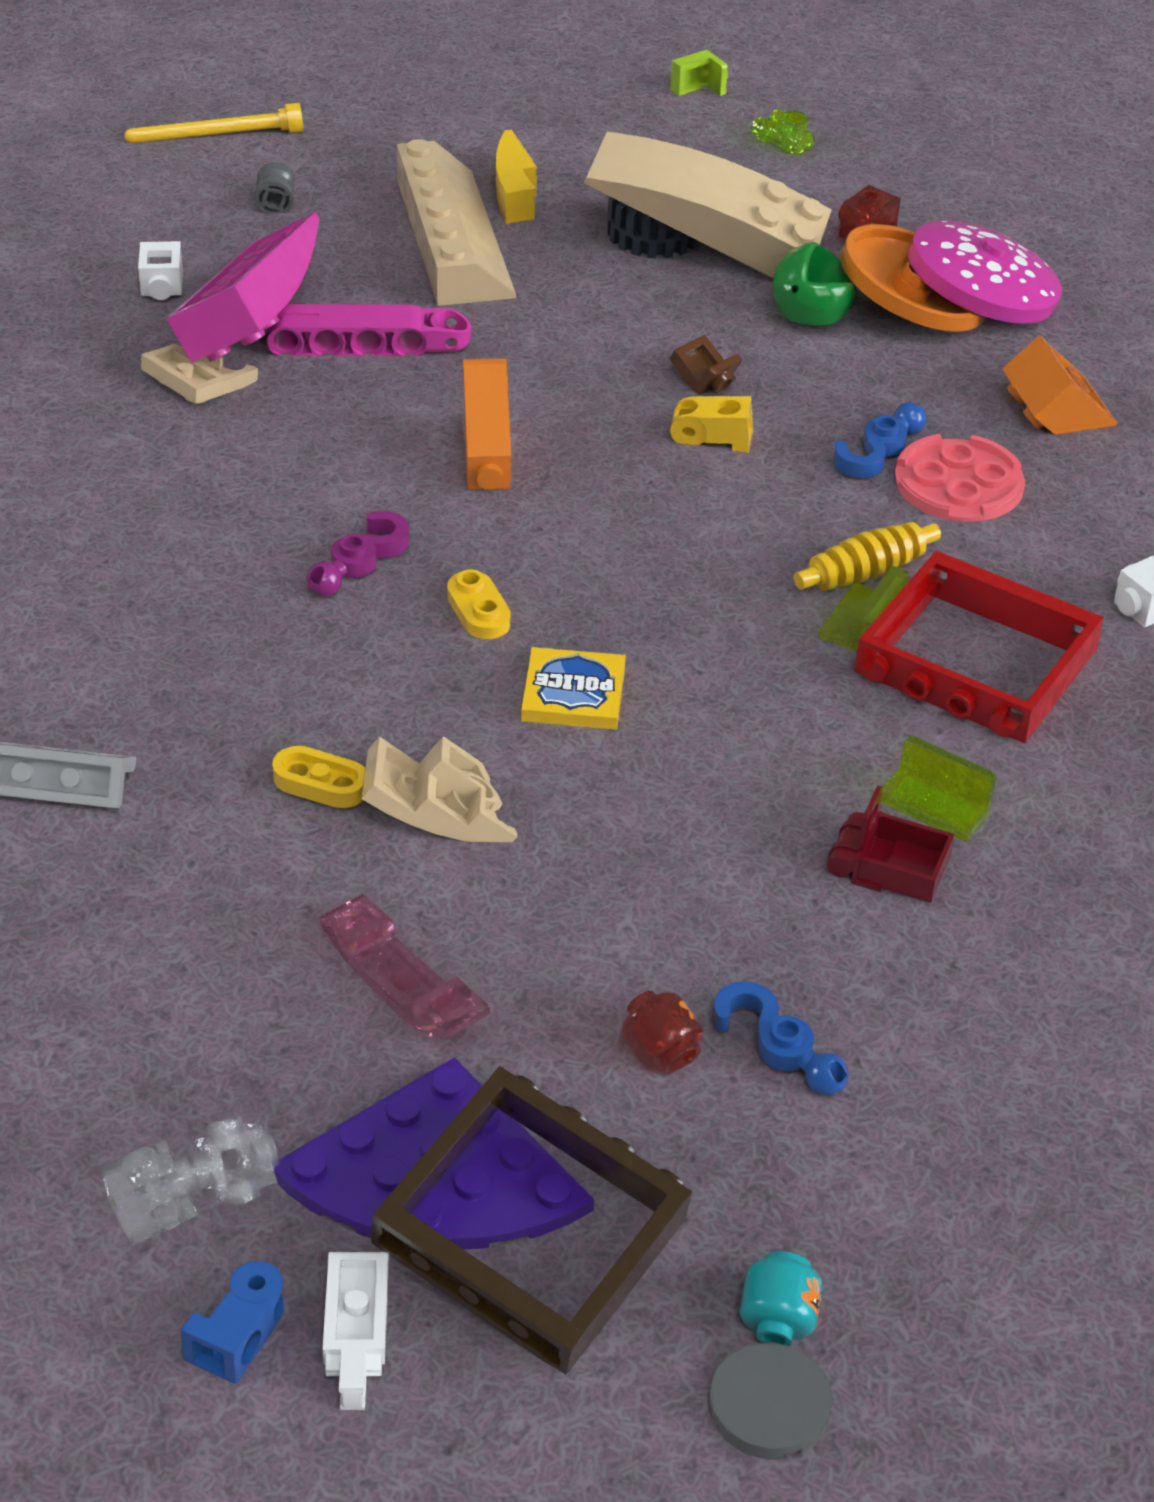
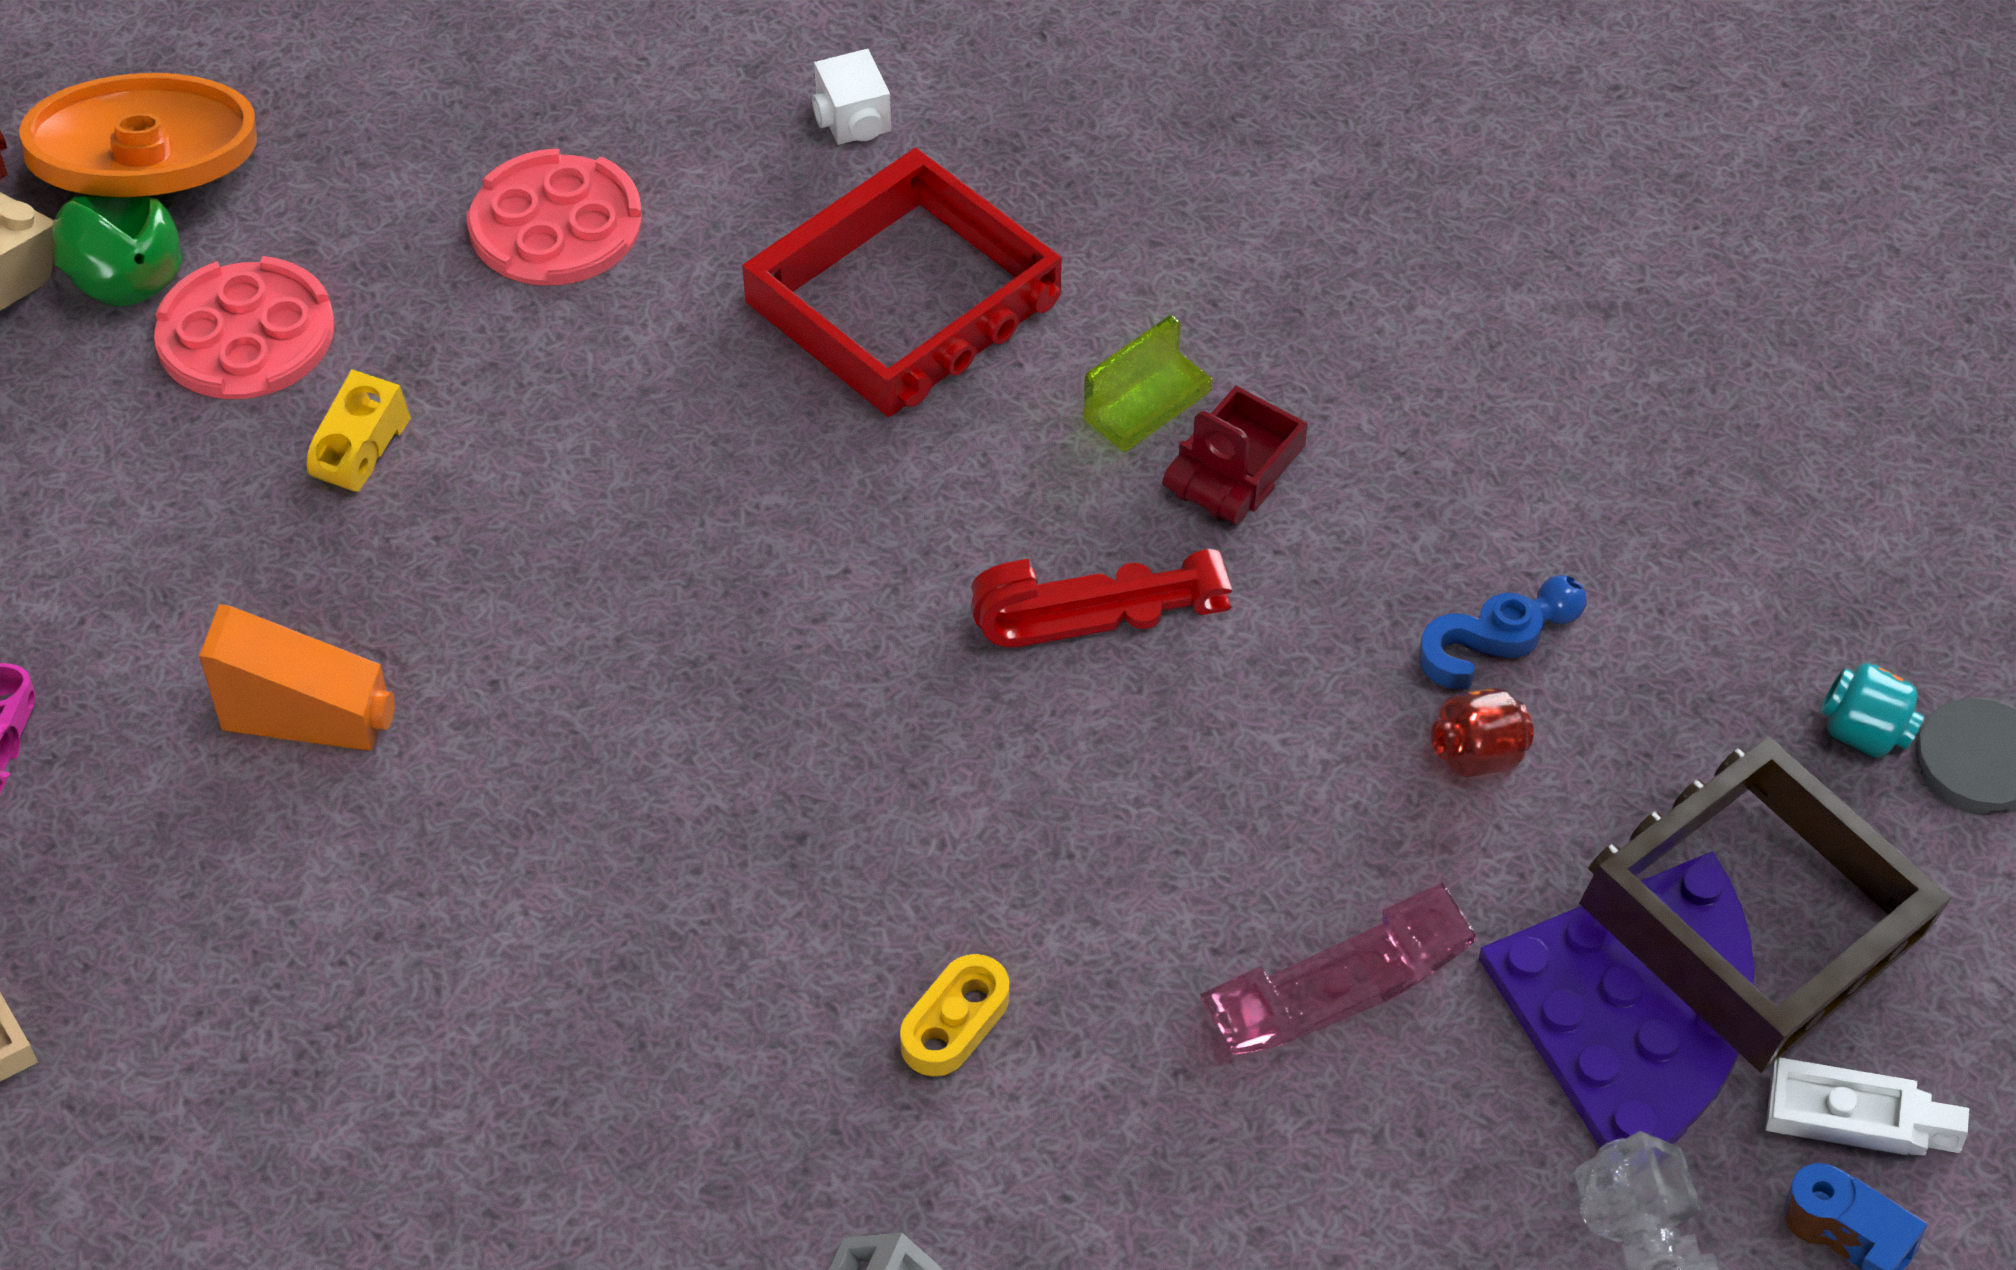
camera: 75 degrees left, 10 degrees up
magenta piece [306,511,410,598] -> none
tan slope [361,736,517,842] -> none
yellow plate [447,569,511,639] -> none
tile [521,647,626,730] -> none
reddish brown bracket [669,335,742,395] -> none
yellow piece [793,522,941,591] -> none
clear neon green panel [818,566,909,652] -> none
blue piece [833,401,927,478] -> none
dark pink dish [908,220,1062,324] -> none
orange slope [1002,335,1118,435] -> none
none -> coral tile [154,256,334,399]
none -> red piece [970,549,1232,647]

